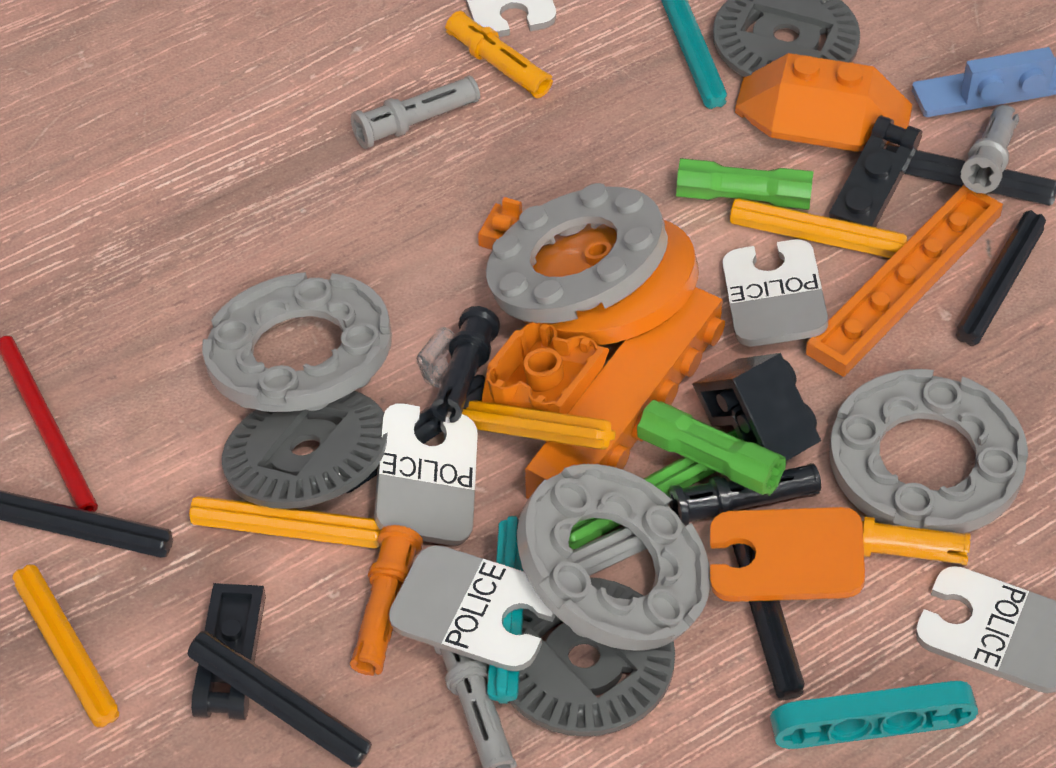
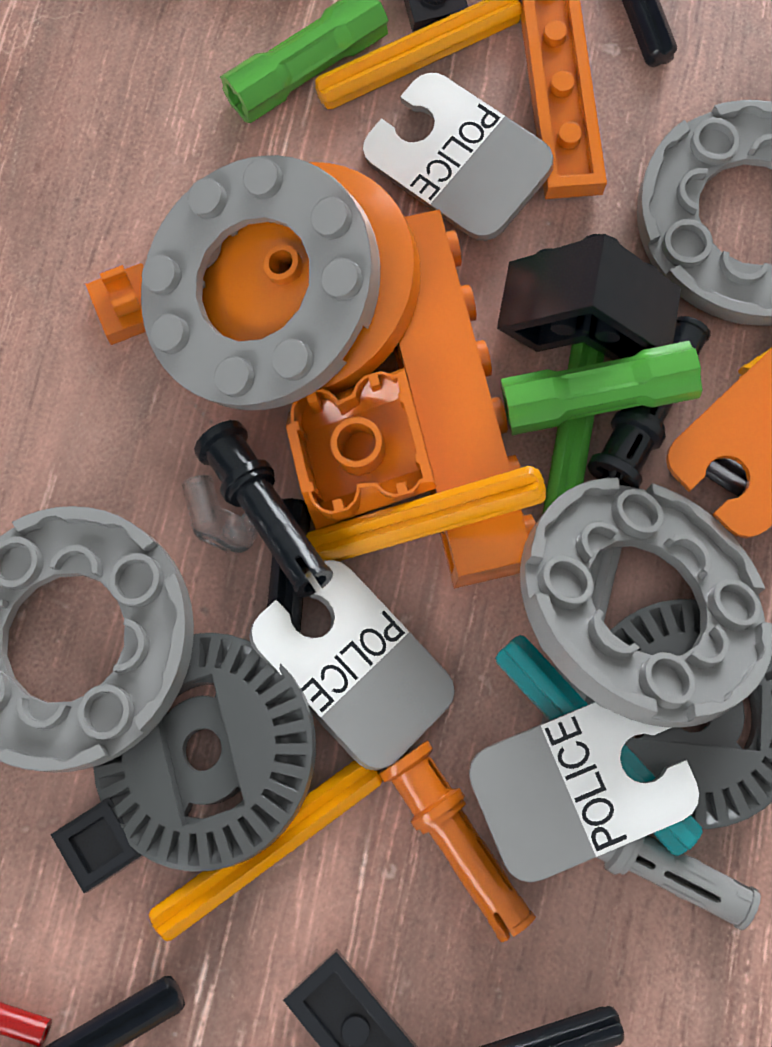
camera: 50 degrees left, 25 degrees up
none -> black tile [51,797,144,893]

